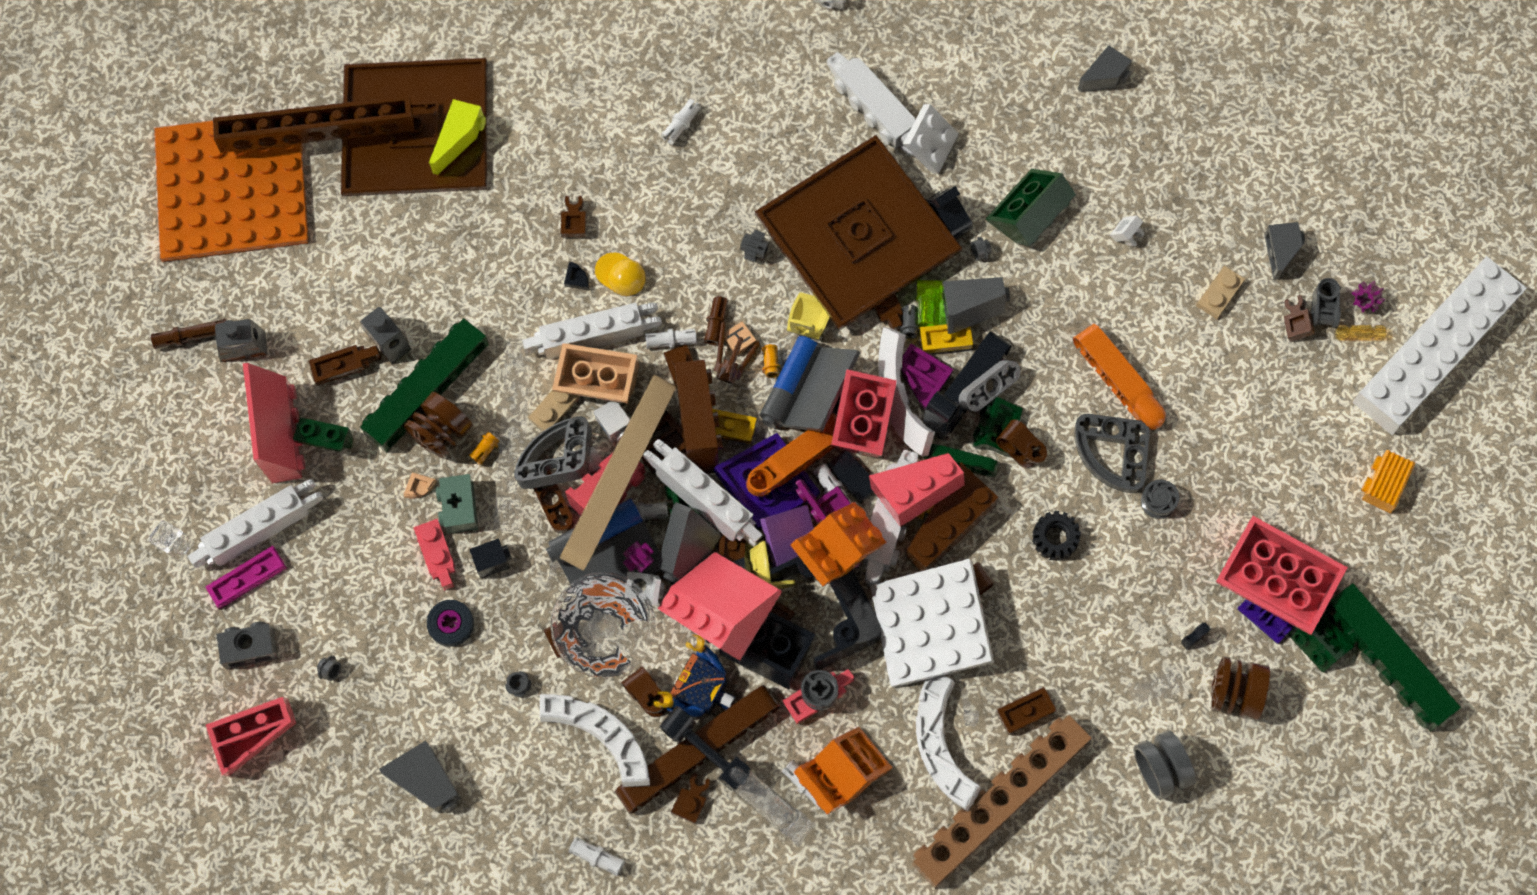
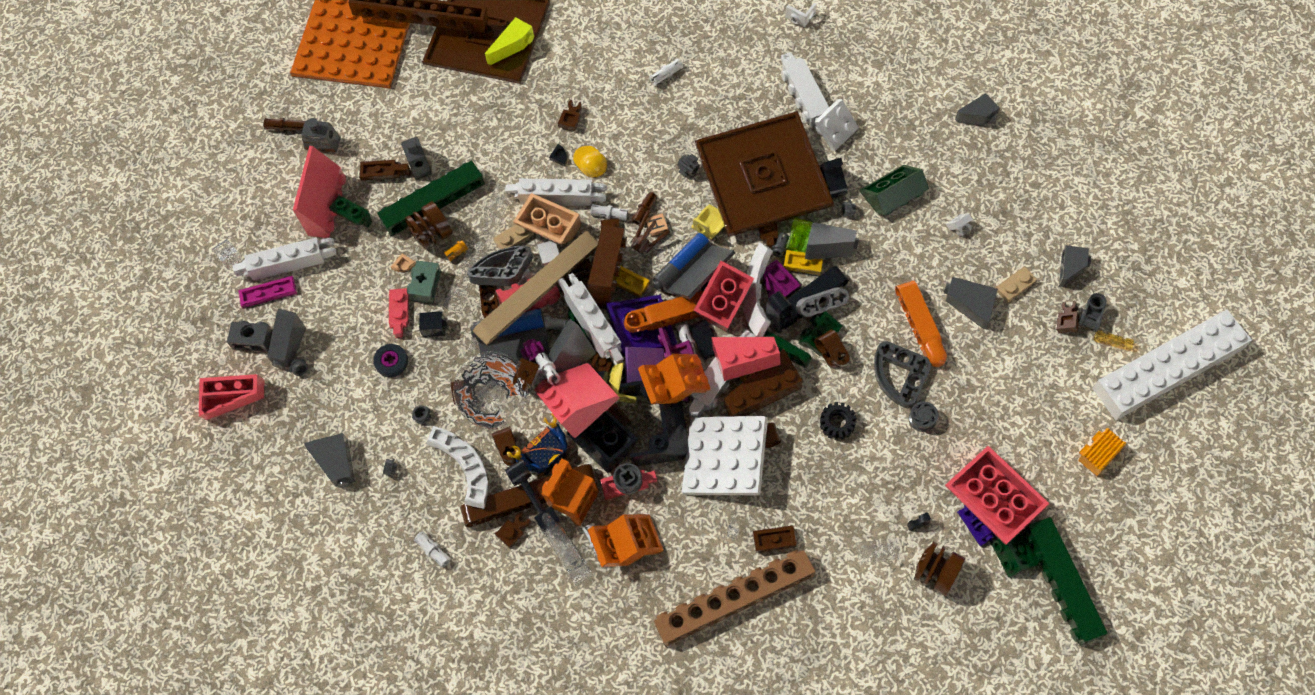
camera: 20 degrees right, 5 degrees down
light orange pin [762,344,782,378] -> none
white tile [916,675,981,812] -> none
dark grey wheel [1133,730,1196,800] -> none
magenta gear [1352,281,1385,312] -> none
none -> dark grey slope [267,309,306,369]
none -> dark grey plate [383,458,398,477]
none -> reddish brown hinge [513,358,540,392]
none -> white pin [535,353,560,385]
none -> orange bracket [541,458,599,526]
none -> dark grey slope [944,277,998,329]

